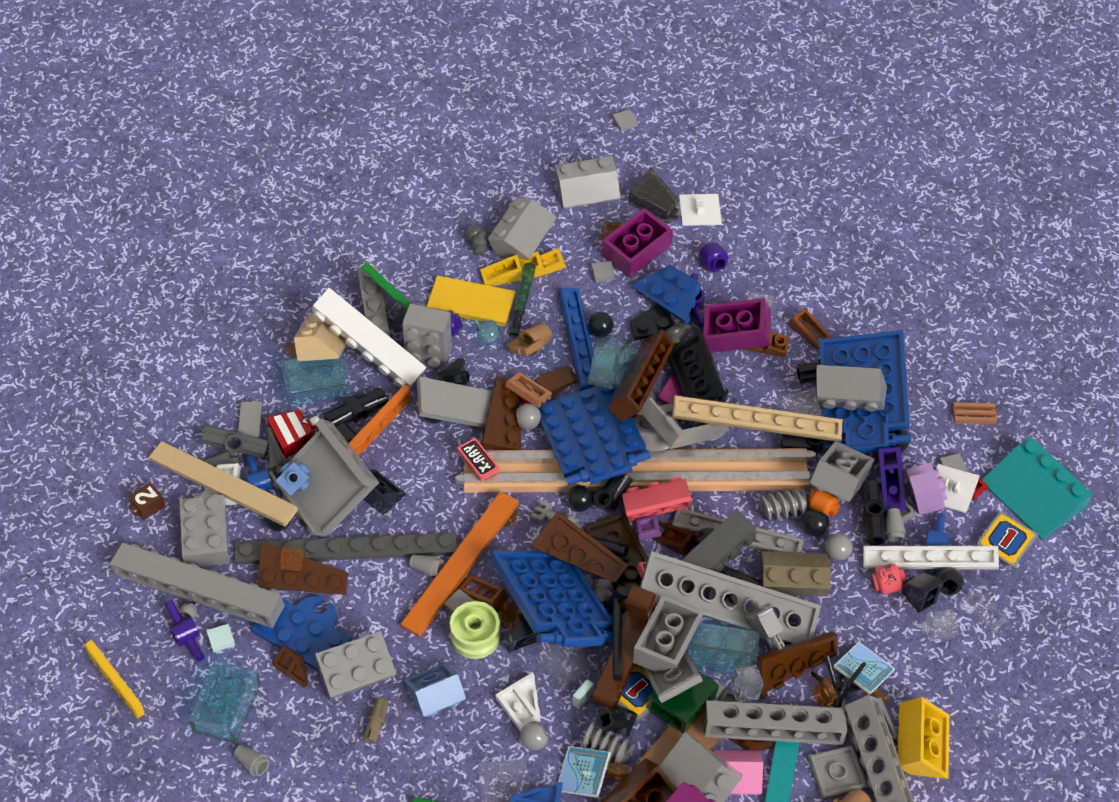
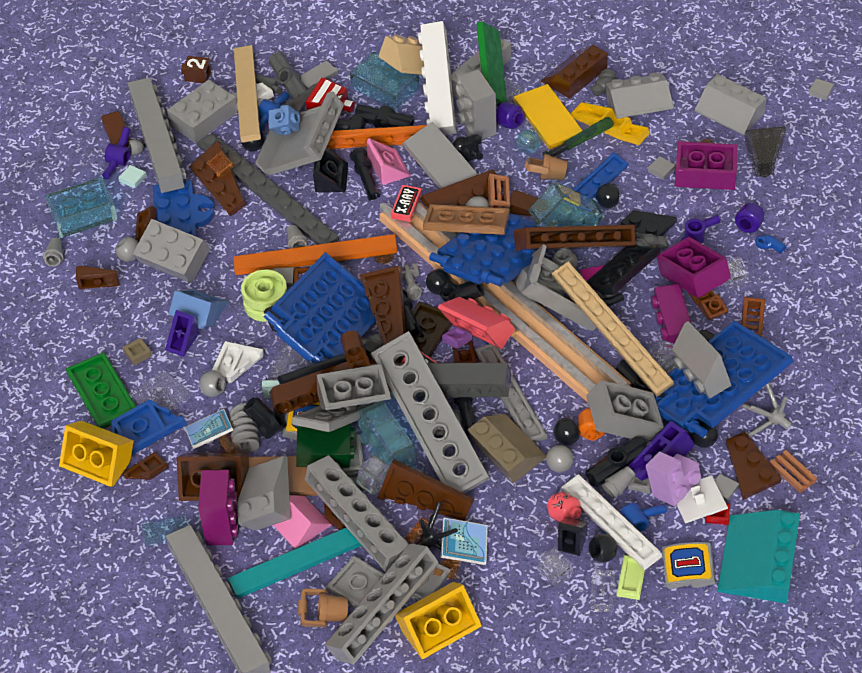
camera: 55 degrees right, 5 degrees down
yellow tile [85,640,145,718] -> none
dark tan axle [362,697,389,744] -> none
blue wing [632,264,701,324] -> none
white piece [679,194,722,226] -> none
light grey piece [745,600,785,650] -> none
light grey piece [759,488,807,522] -> none
none -> reddish brown slope [76,266,120,289]
none -> reddish brown slope [101,111,131,147]
none -> light grey piece [115,236,139,262]
none -> dark tan plate [122,338,152,366]
none -> dark purple slope [165,310,199,357]
none -> black pin [350,148,380,201]
none -> bright pink slope [367,138,411,185]
none -> medium nougat tile [423,204,510,235]
none -> reddish brown slope [541,45,608,99]
none -> yellowish green tile [617,555,645,600]
none -> magenta brick [651,284,691,347]
none -> reddish brown wing [726,432,781,500]
none -> light grey plant [742,383,792,437]
none -> blue arm [755,235,787,254]

